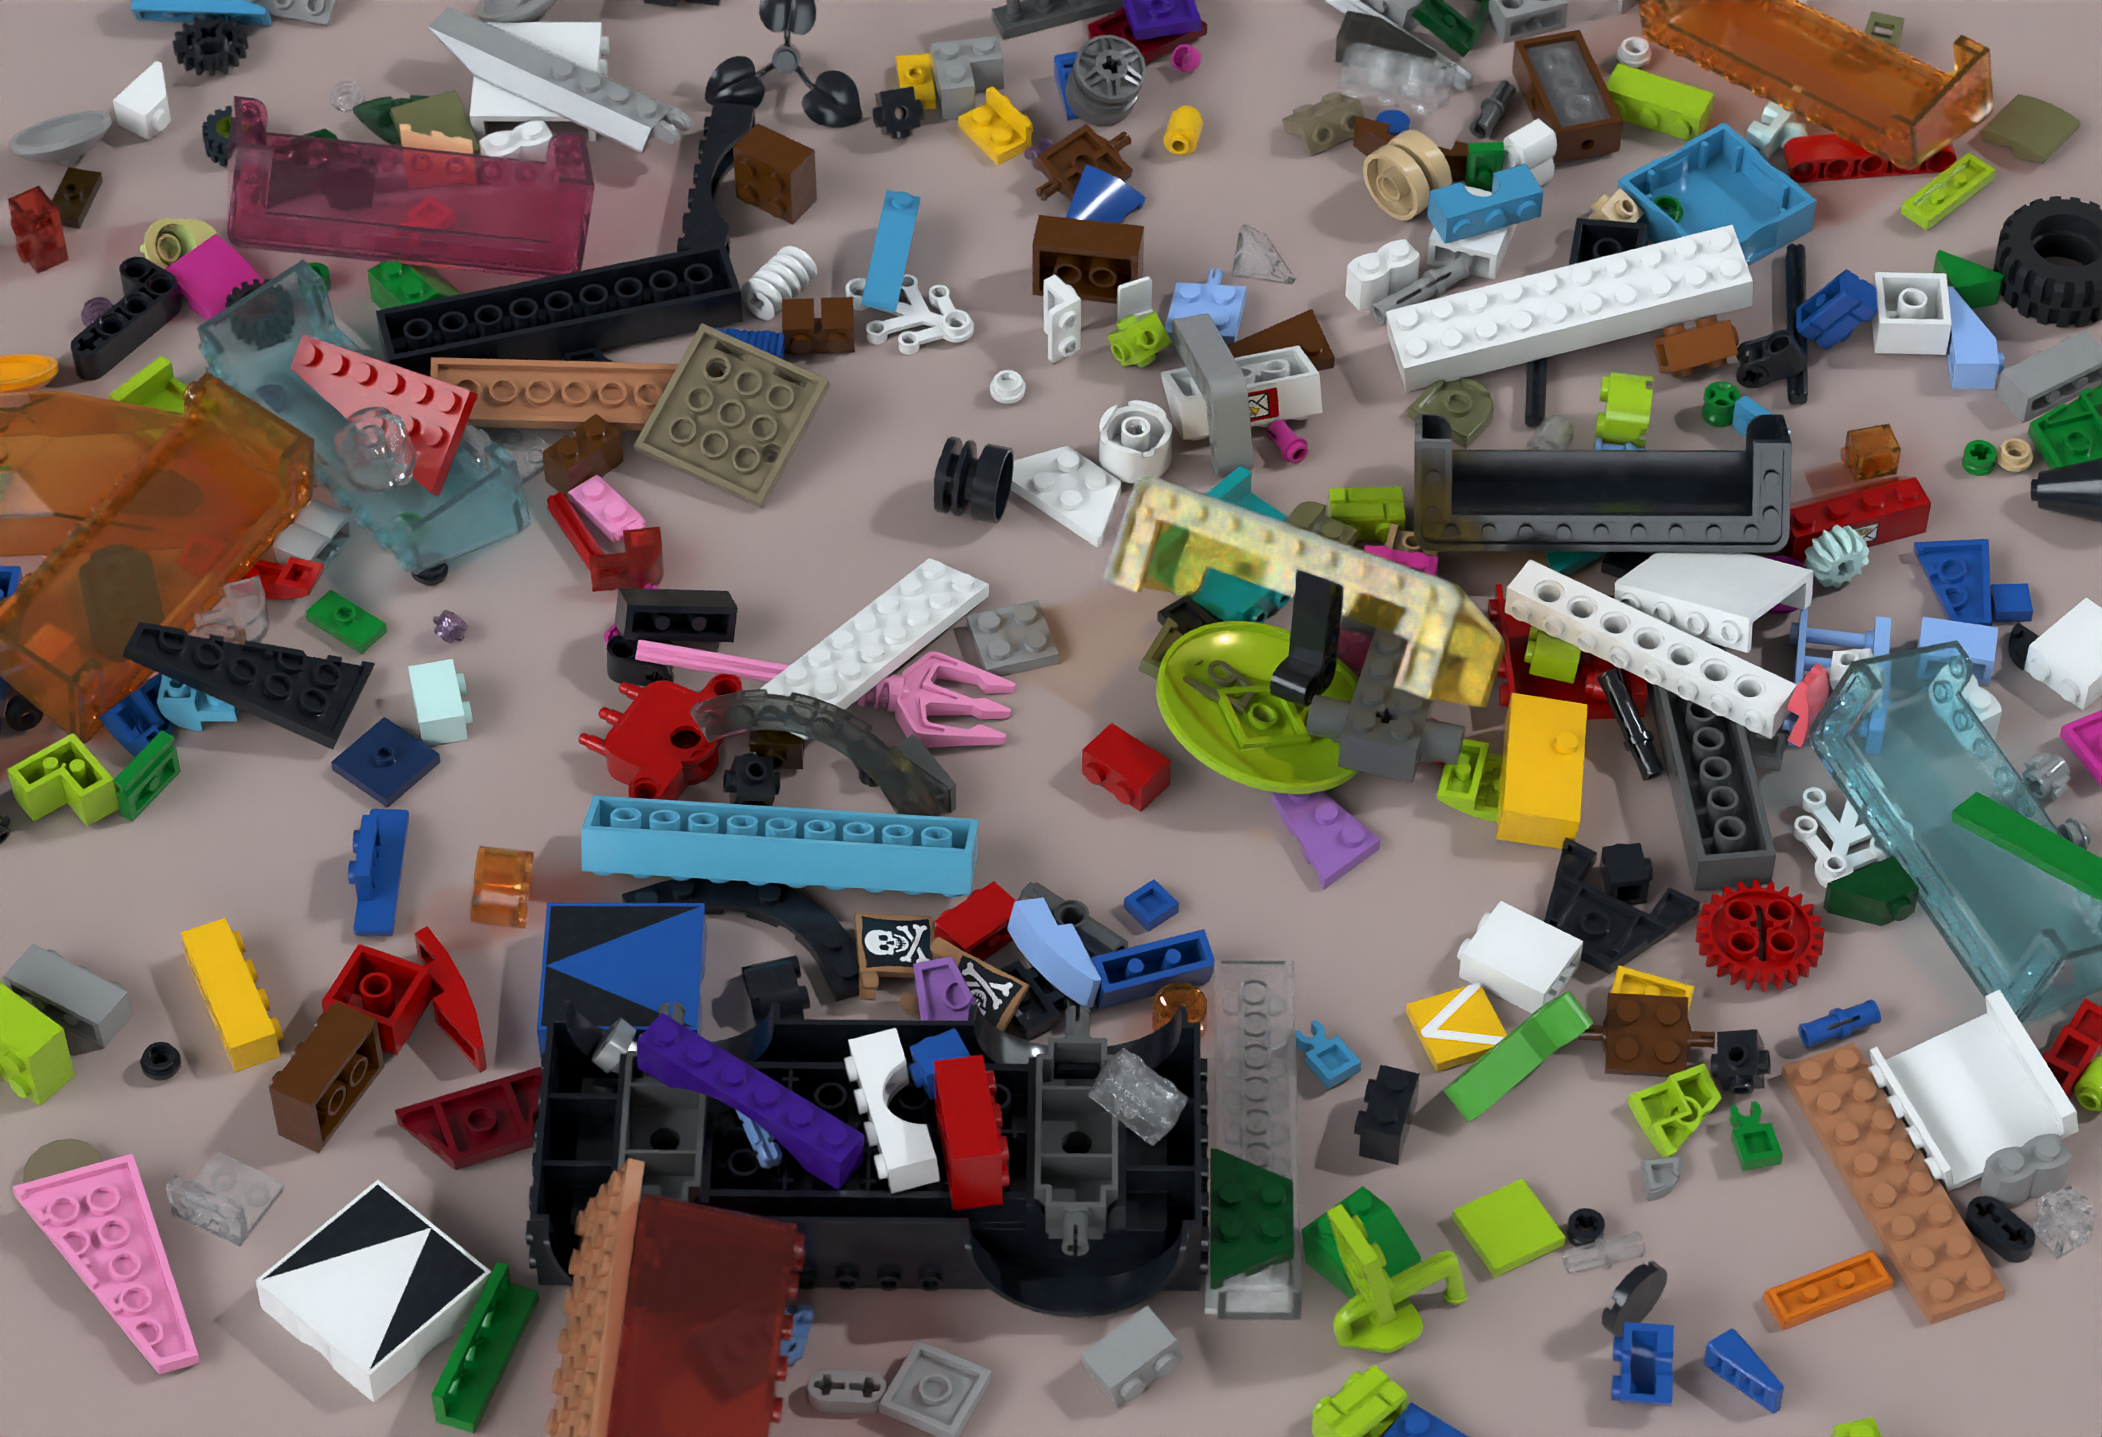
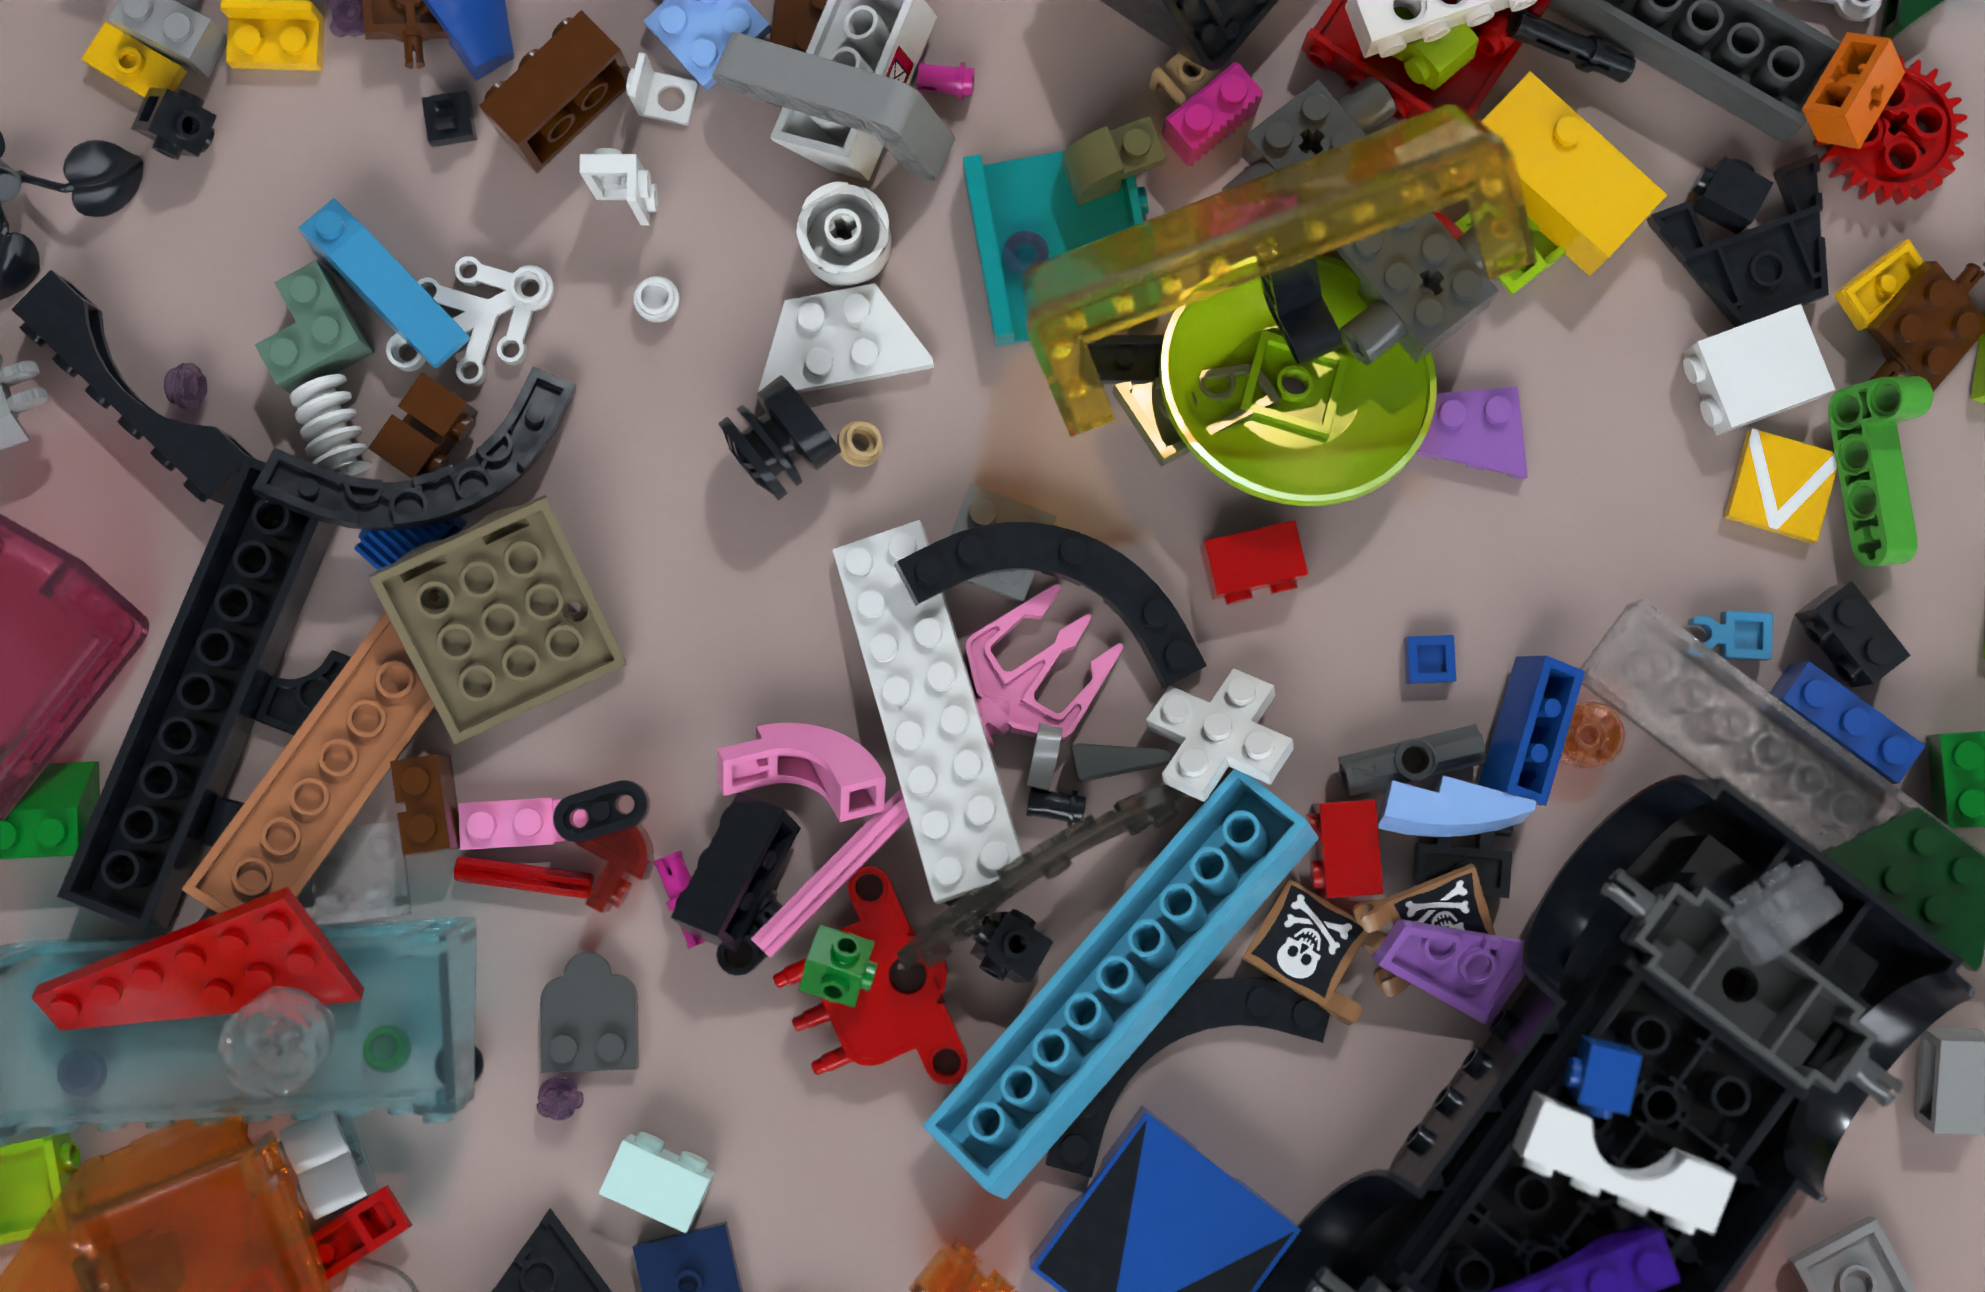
camera: 55 degrees left, 35 degrees up
green plate [305,589,387,654] -> none
reddish brown brick [733,123,817,225] -> none
black cylinder [741,955,810,1025] -> none
red brick [933,1055,1010,1210] -> none
lime brick [1106,311,1172,368] -> none
lime brick [1327,486,1405,543] -> none
none -> clear purple plate [164,363,208,409]
none -> black plate [252,366,576,531]
none -> sand green brick [255,260,375,394]
none -> black tile [422,91,477,147]
none -> dark grey plate [540,952,639,1073]
none -> black plate [553,780,650,842]
none -> bright pink arch [717,723,886,822]
none -> green brick [799,925,878,1007]
none -> tan plate [837,421,883,467]
none -> black plate [894,522,1207,689]
none -> light grey beam [1026,723,1063,790]
none -> white plate [1146,668,1294,802]
none -> blue brick [1763,661,1926,785]
none -> orange brick [1802,32,1905,149]

